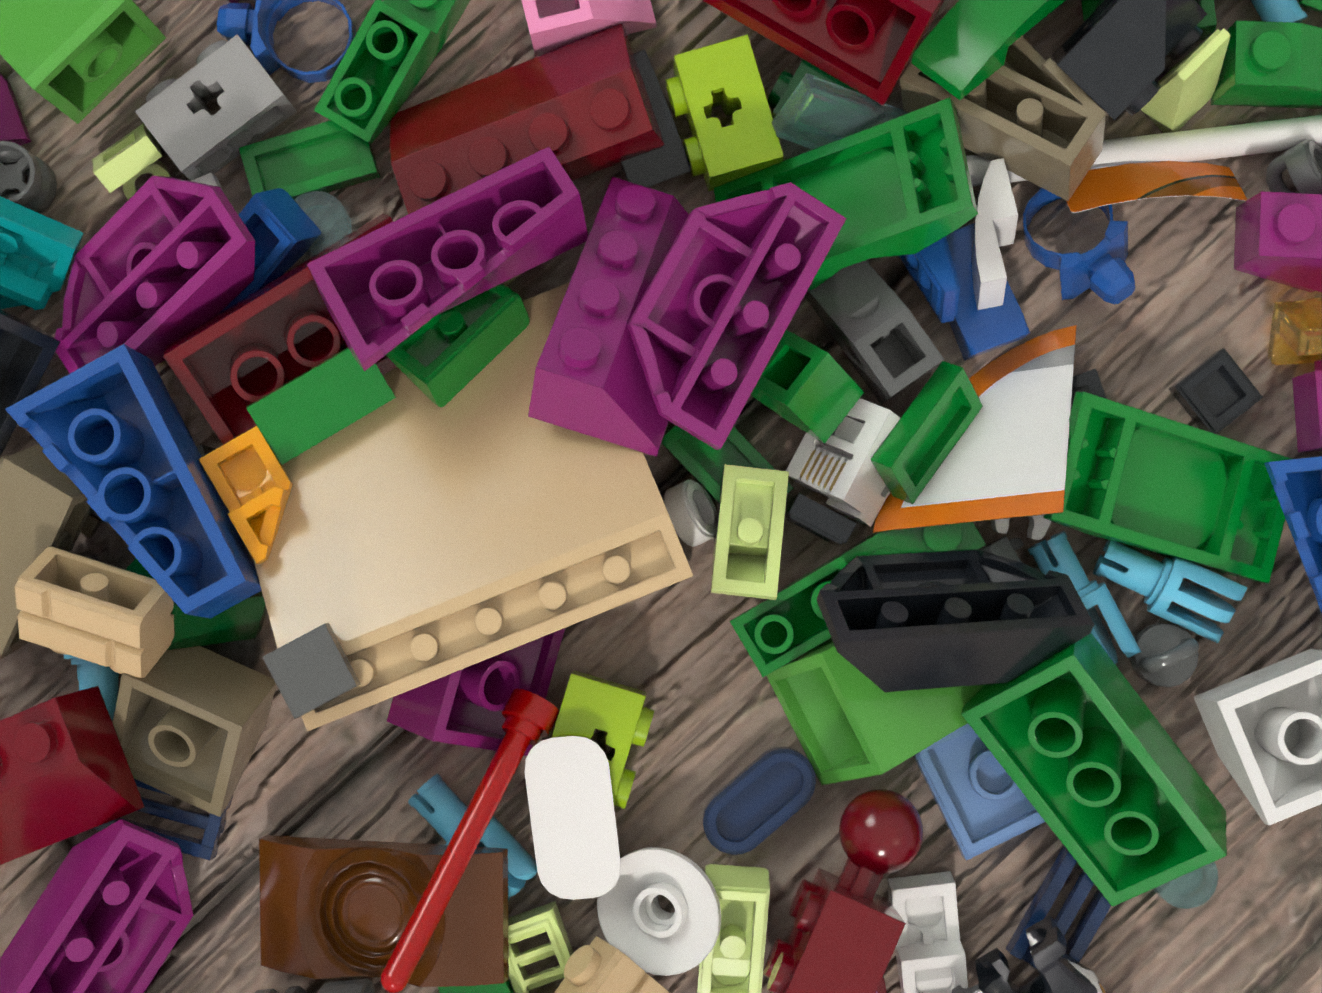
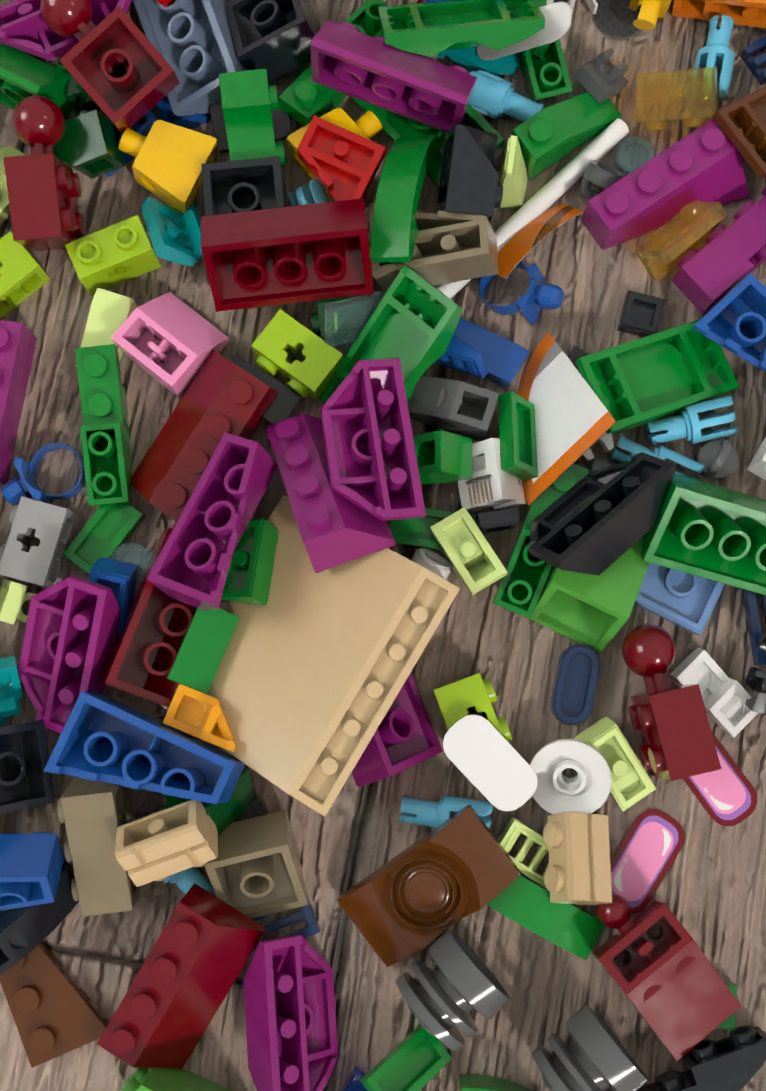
camera: 35 degrees left, 5 degrees down
dark grey tile [262,623,361,719] -> none
red piece [381,688,559,993] -> none
white slope [972,158,1018,310] -> none

